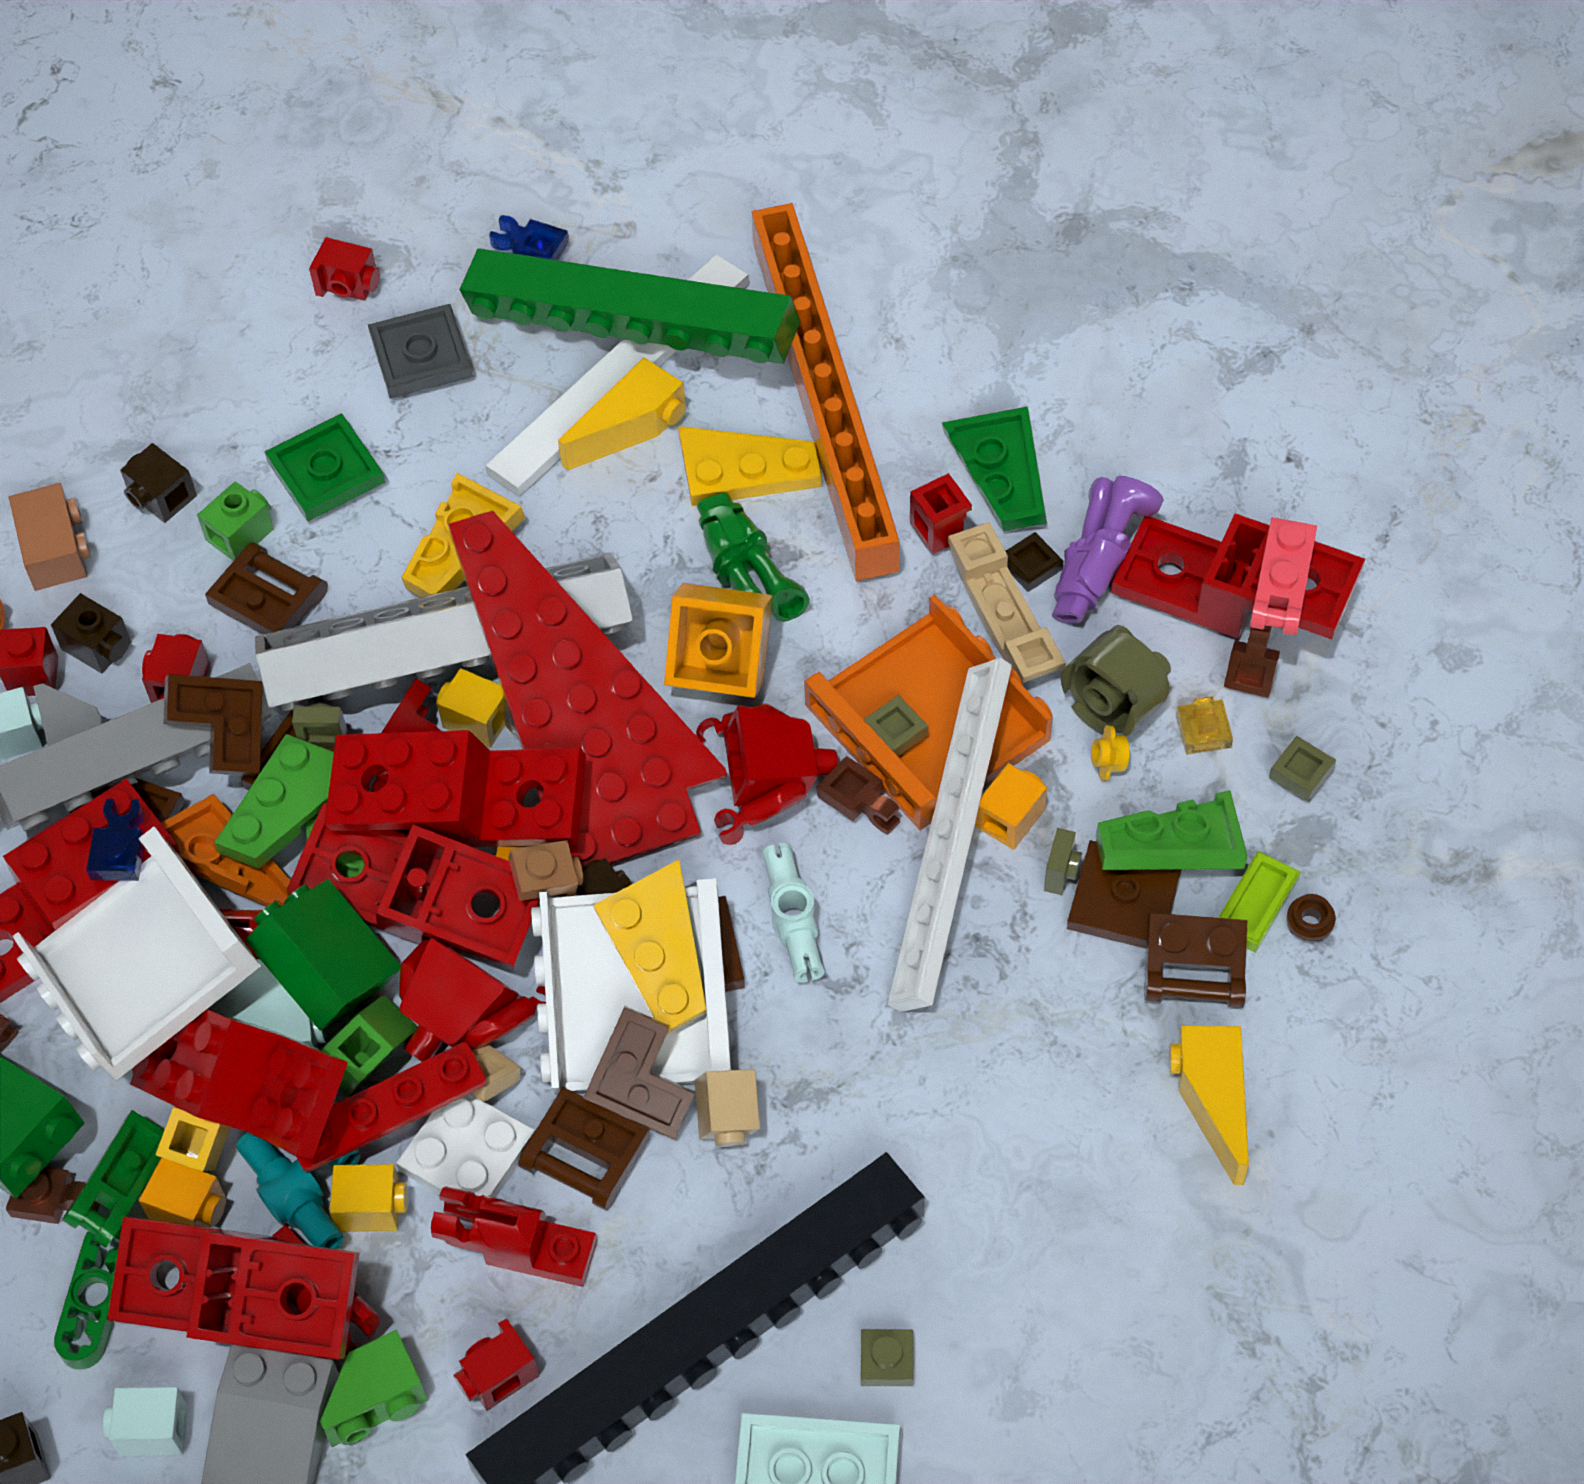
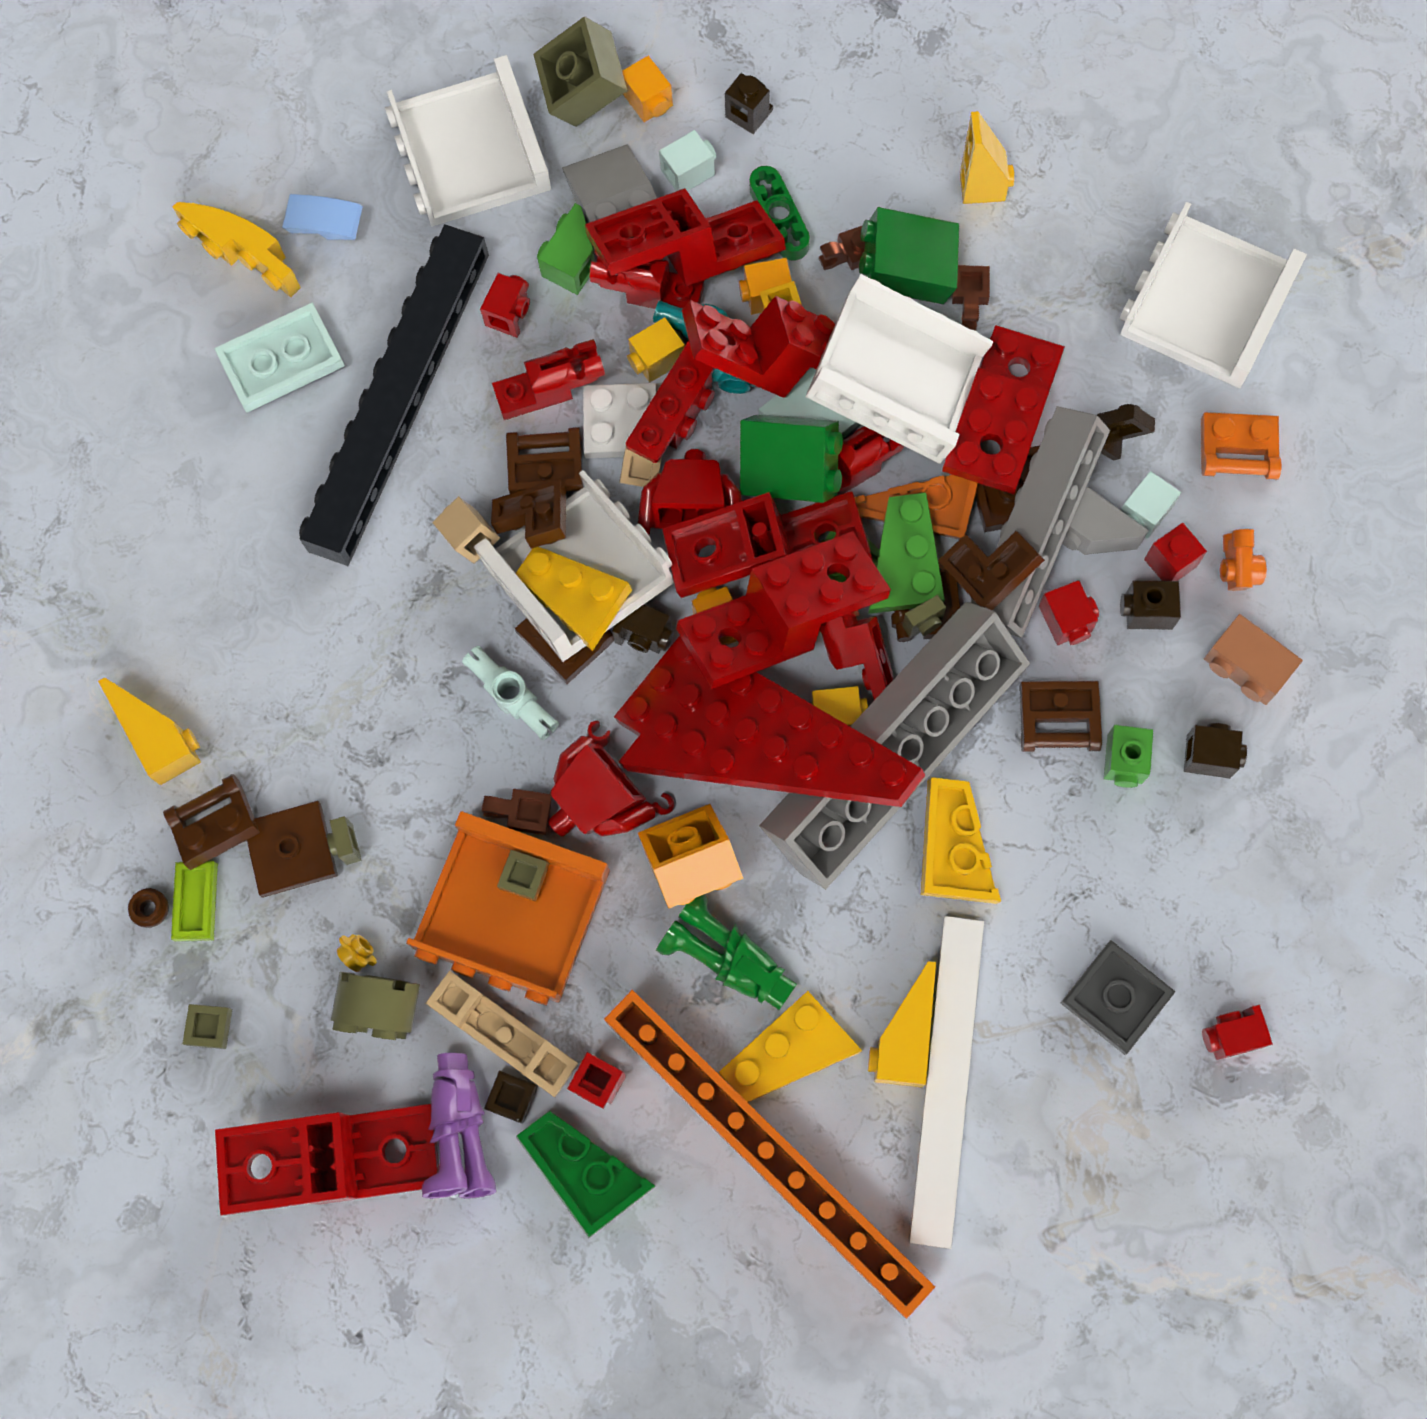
camera: 150 degrees right, 15 degrees up
green plate [62,1110,164,1248] -> none
clear blue plate [86,799,144,881] -> none
green plate [264,413,385,522] -> none
bright green slope [322,994,417,1097] -> none
green brick [459,248,800,364] -> none
clear blue plate [489,215,569,260] -> none
medium nougat bracket [508,840,583,901] -> none
olive plate [861,1329,913,1386] -> none
white tile [888,658,1012,1012] -> none
light orange brick [975,763,1048,850] -> none
bright green wing [1095,790,1248,870] -> none
clear yellow tile [1176,696,1233,755] -> none
copper plate [1224,626,1280,698] -> none
coral plate [1250,517,1317,636] -> none

